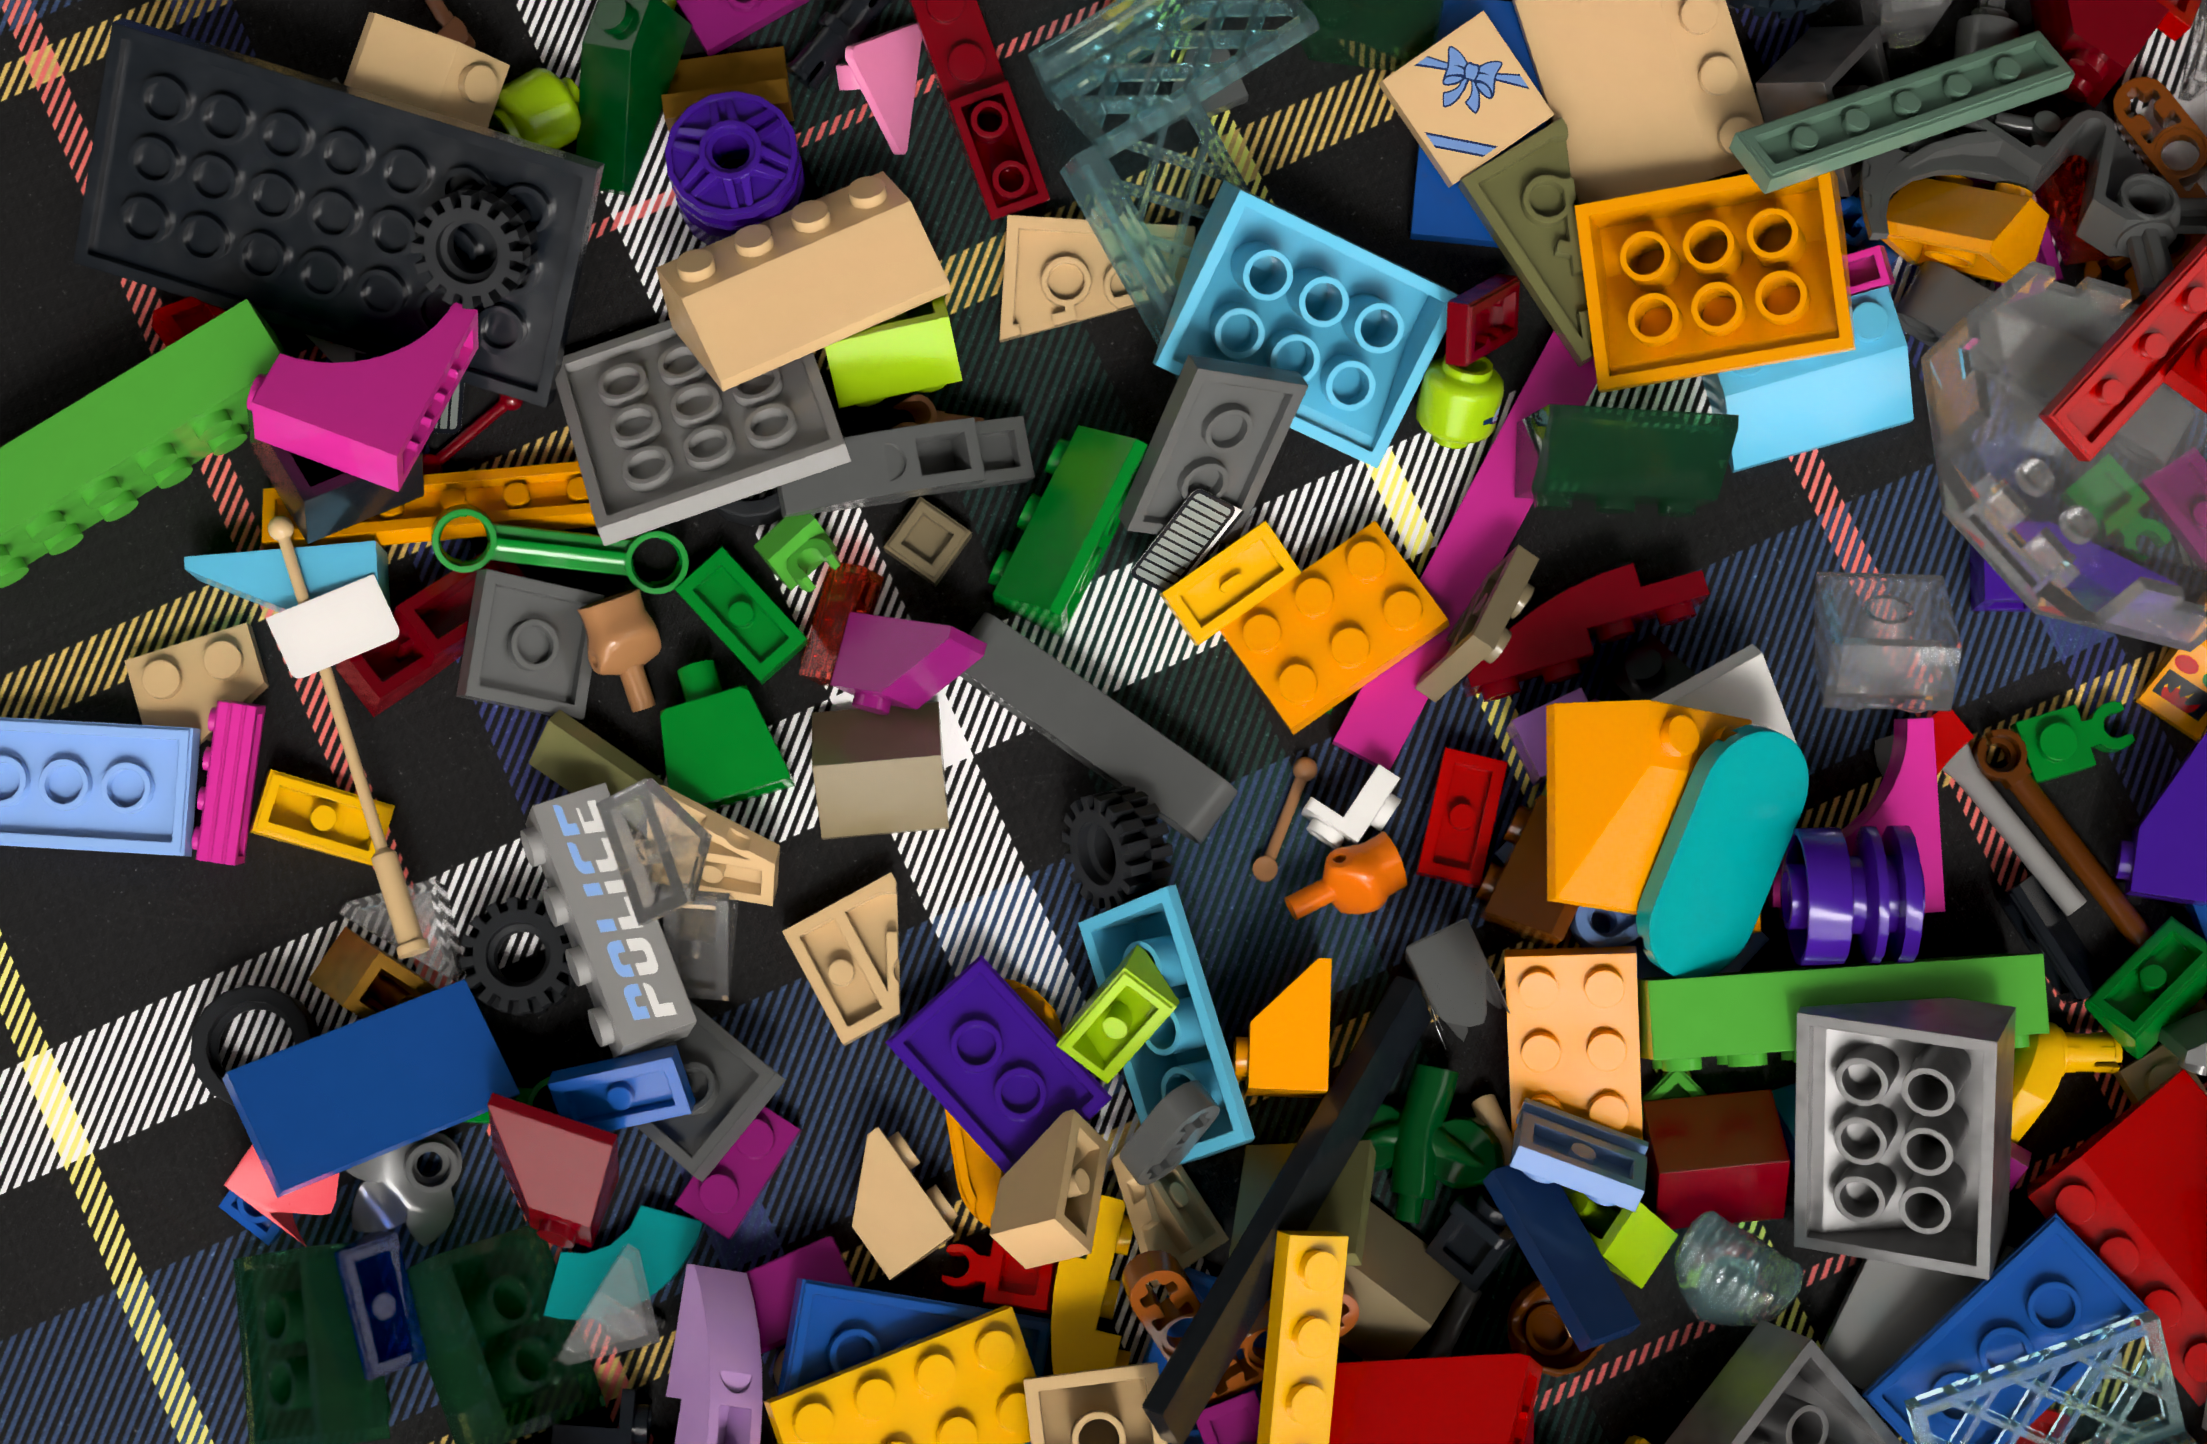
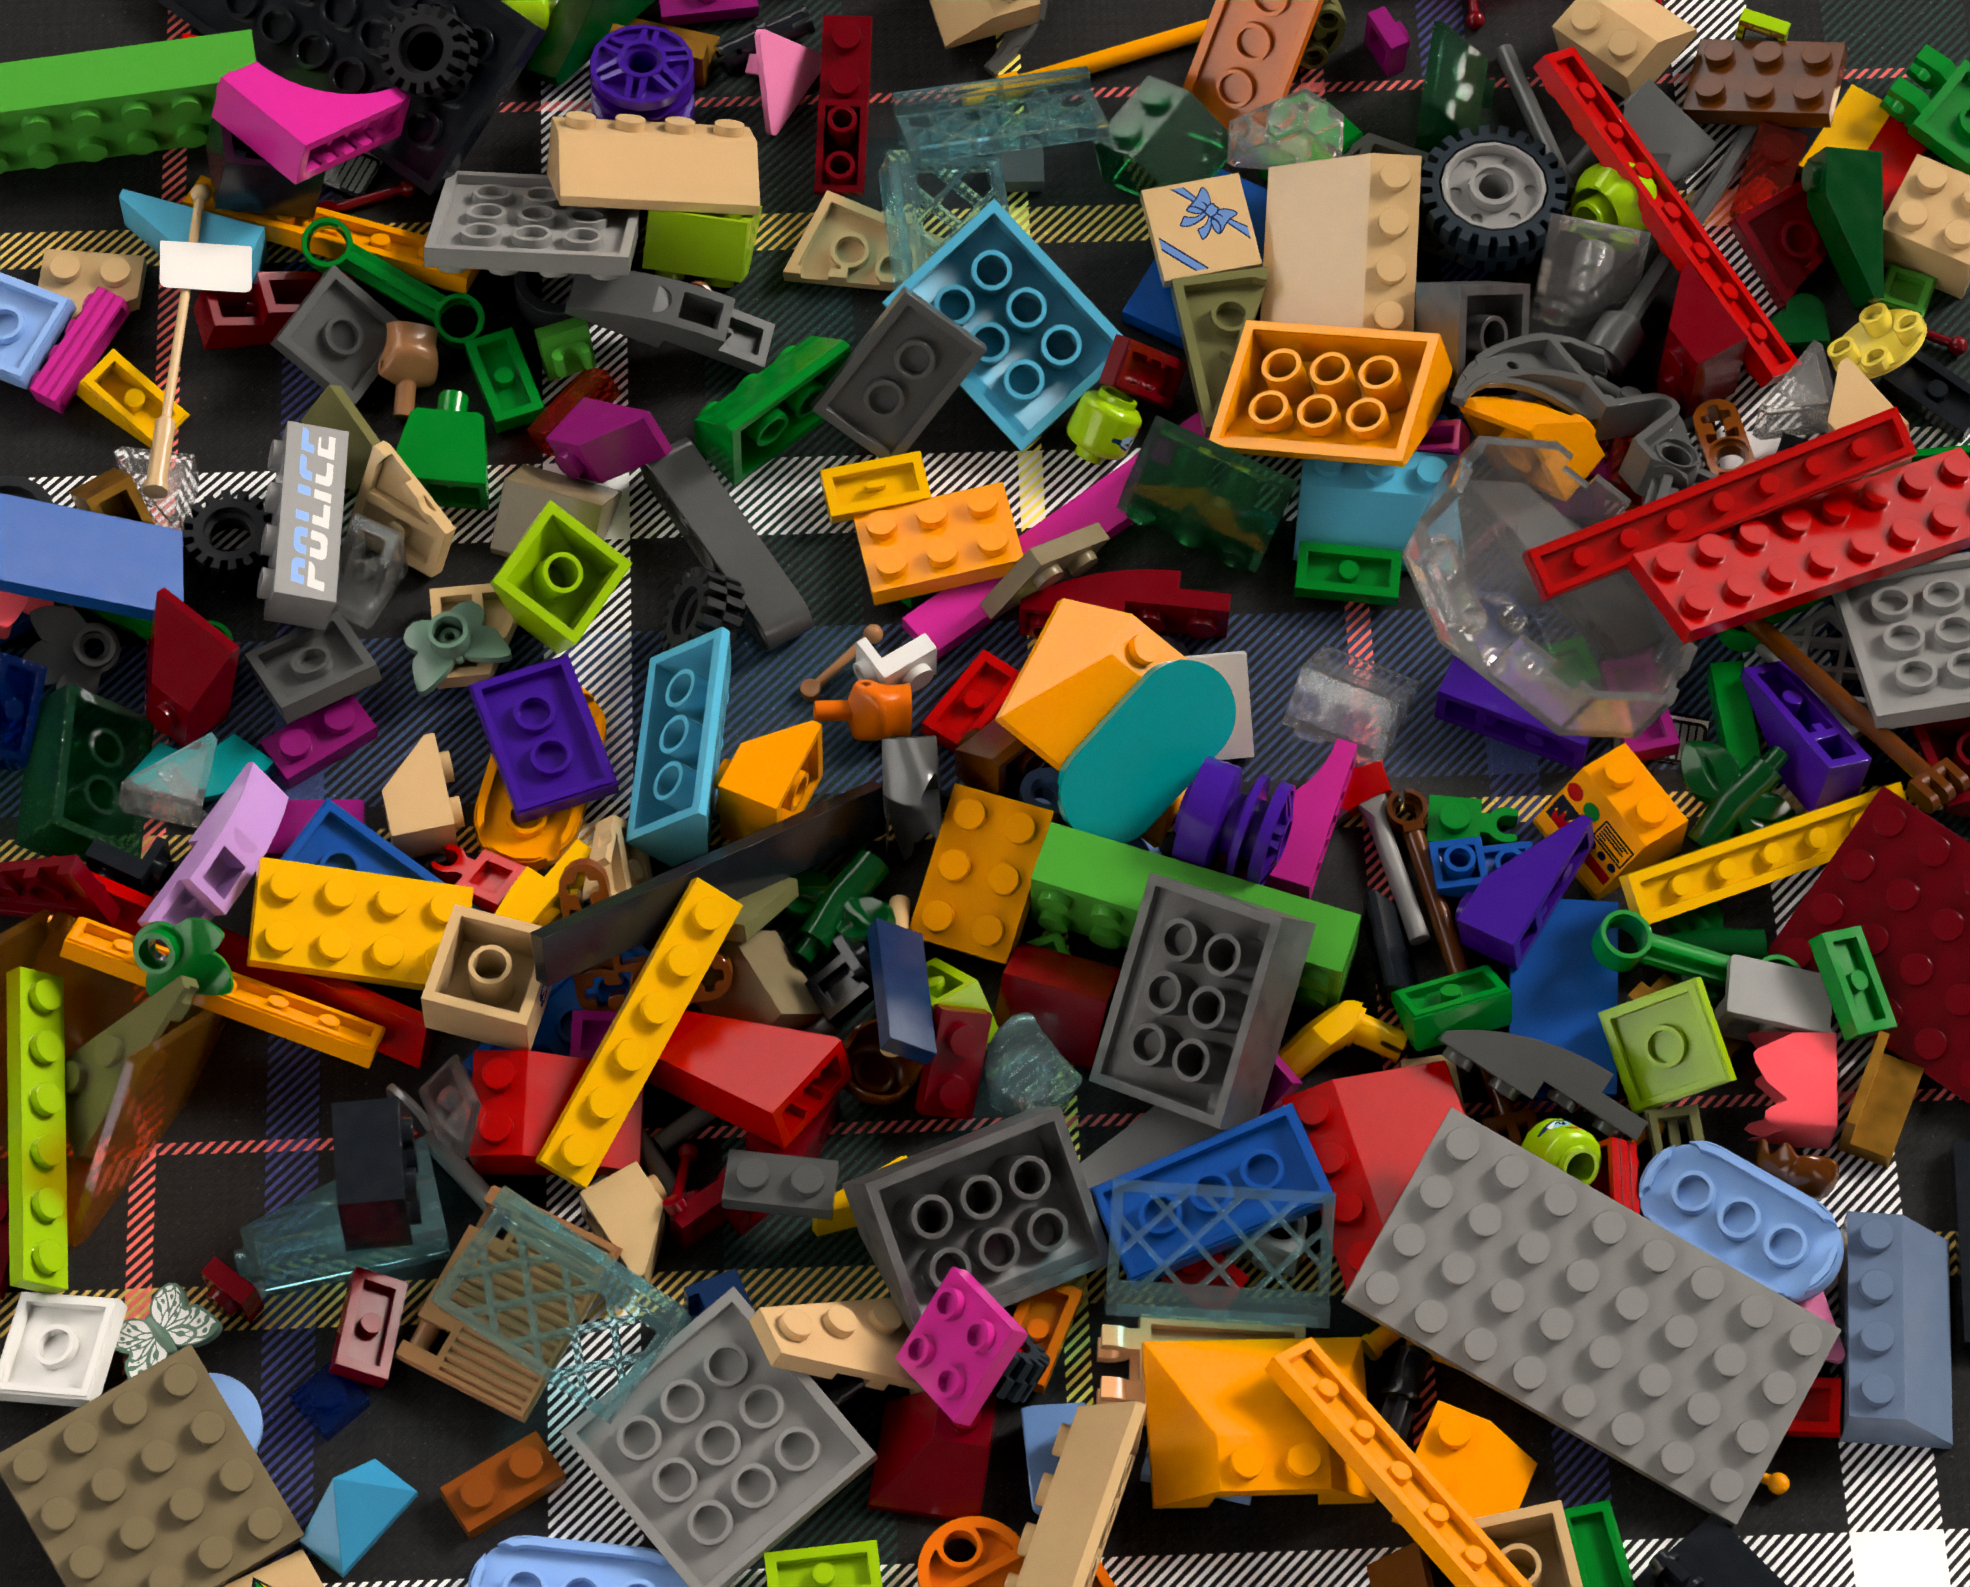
camera: 20 degrees right, 20 degrees down
blue plate [548,1045,696,1131] -> none
clear slope [596,778,712,926] -> none
dark tan tile [883,497,972,587] -> none
tan slope [989,1109,1110,1269] -> none
lime slope [1056,944,1180,1084] -> none
dark grey beam [1119,1080,1220,1185] -> none
sticker [1131,489,1244,592] -> none
plate [1510,1097,1649,1212] -> none
sand green tile [1729,30,2075,195] -> none
none -> sand green animal [403,601,512,697]
none -> lime slope [490,500,633,655]
none -> dark red plate [914,1004,993,1120]
none -> green plate [1294,541,1402,606]
none -> blue slope [1428,836,1533,898]

